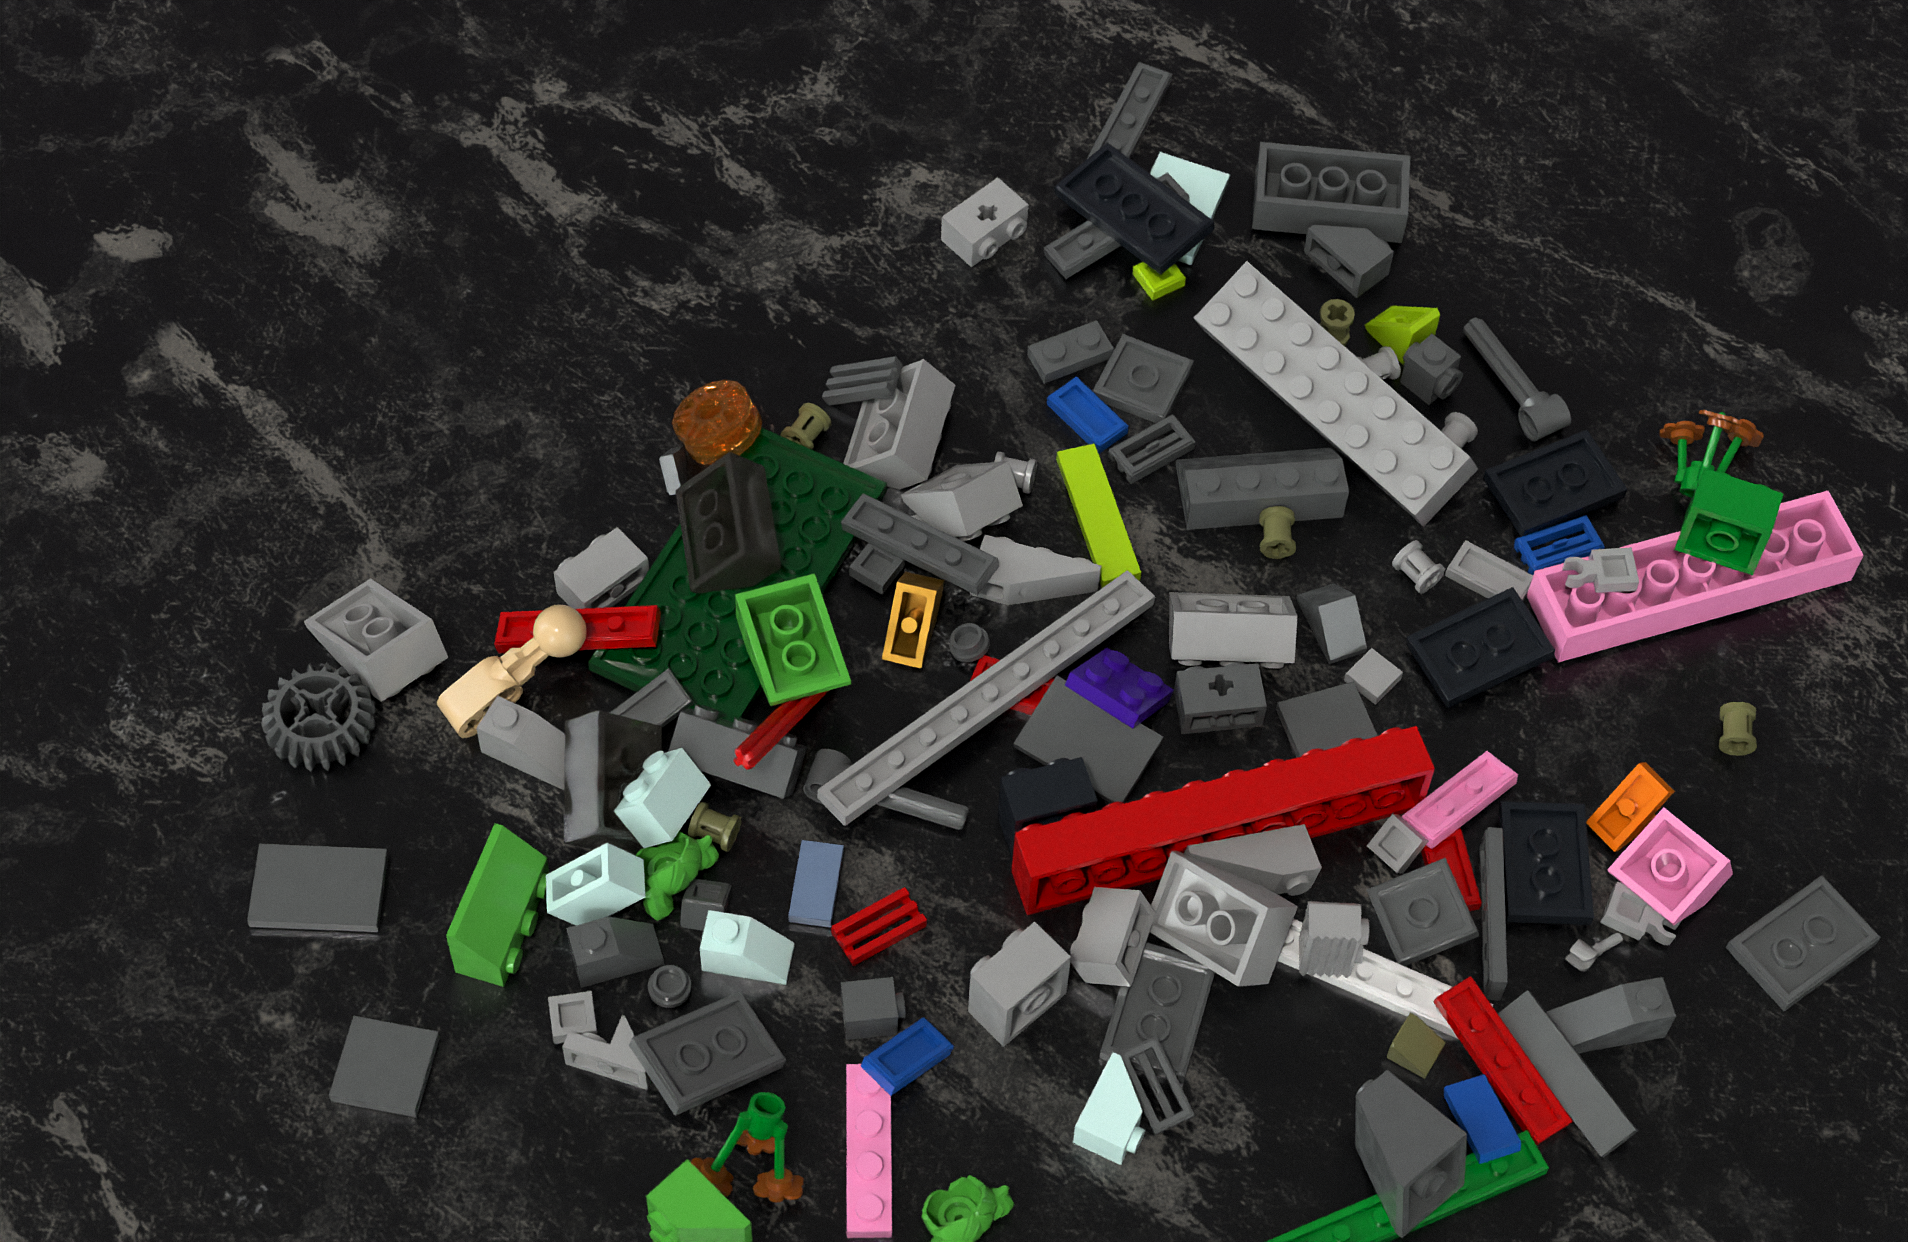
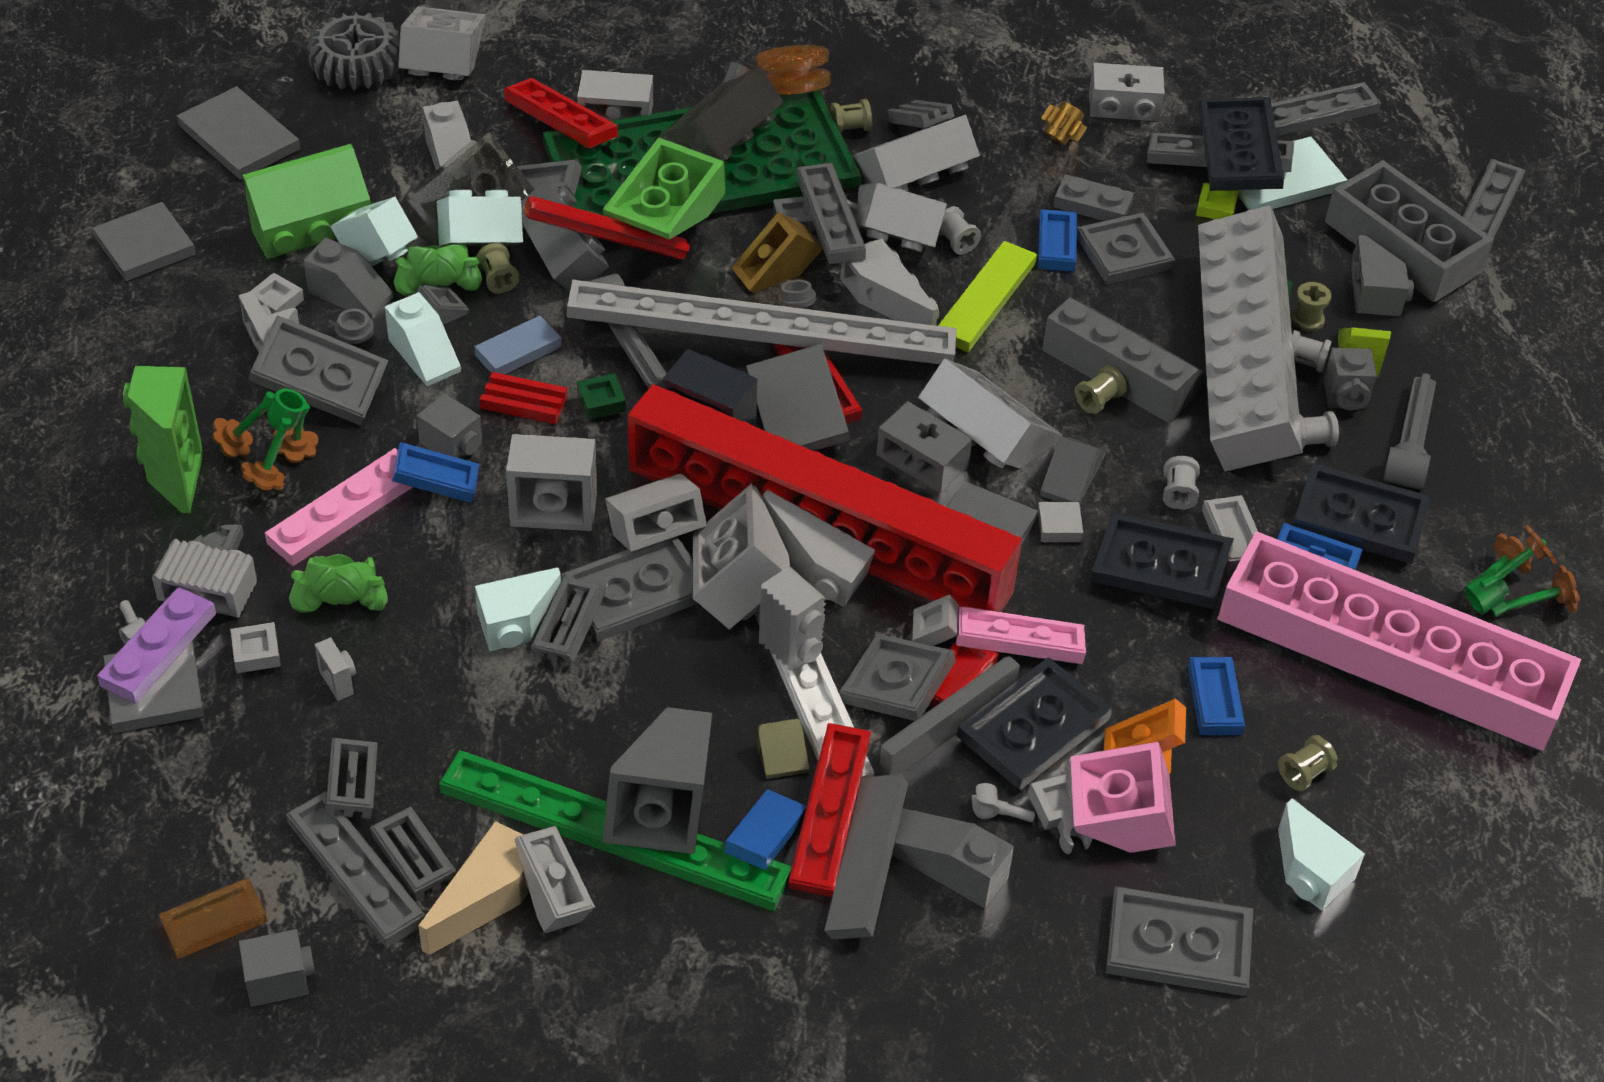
camera: 45 degrees right, 10 degrees down
tan beam [437,605,587,738] -> none
dark purple plate [1065,648,1174,729] -> none
dark grey tile [1108,414,1196,484] -> none
light grey plate [1562,547,1639,593] -> none
green brick [1674,468,1784,575] -> none
none -> dark green plate [577,373,626,420]
none -> pearl gold gear [1041,101,1087,145]
none -> blue tile [1188,657,1245,735]
none -> light aqua slope [1278,799,1365,911]
none -> dark grey tile [1463,159,1526,239]

